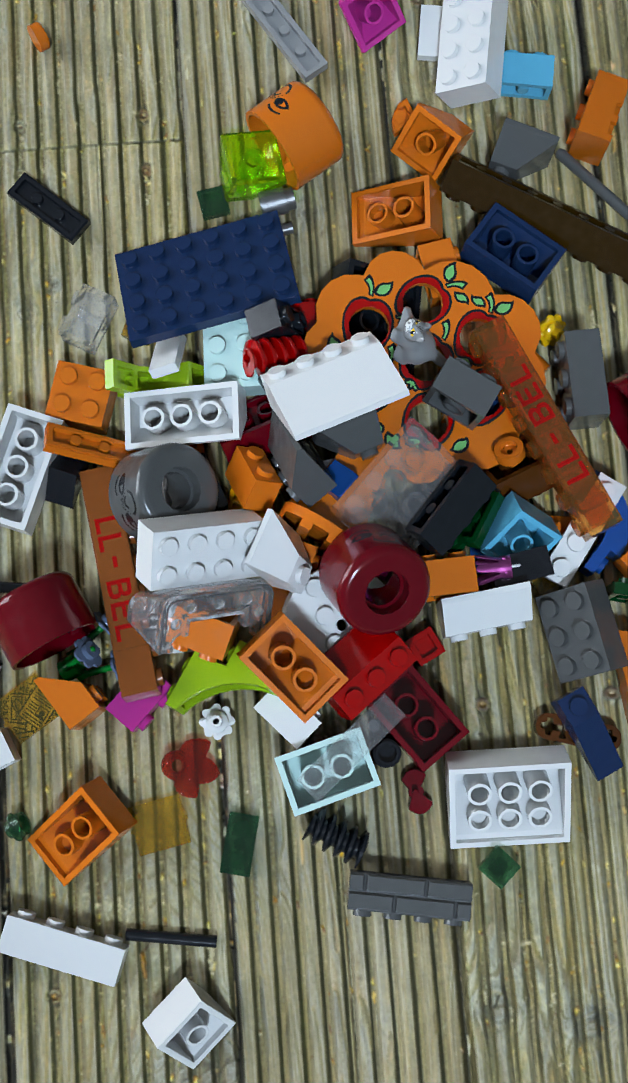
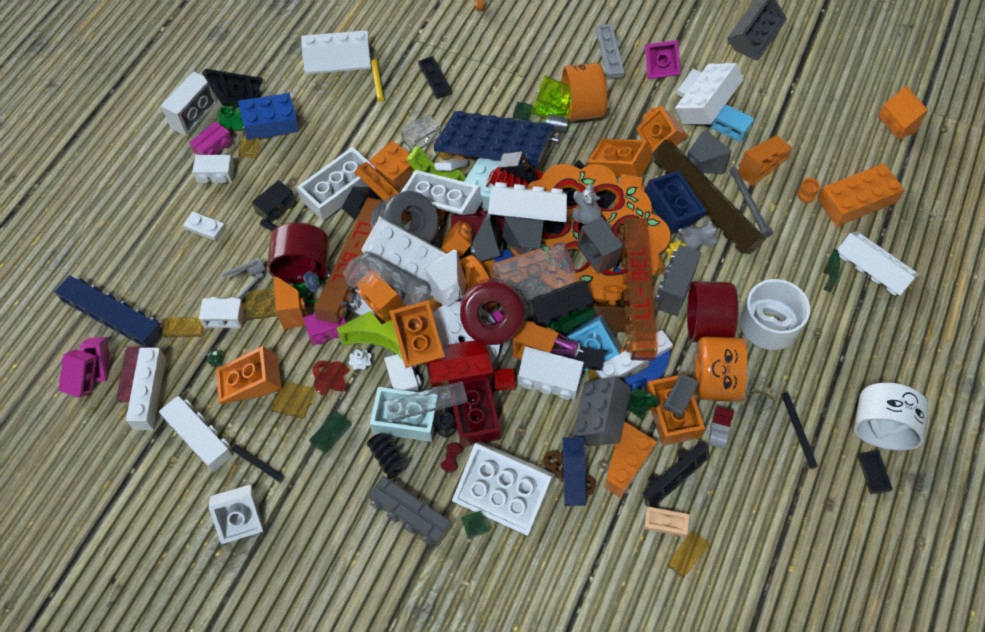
camera: 30 degrees right, 20 degrees down
none -> light grey animal [677,221,717,250]

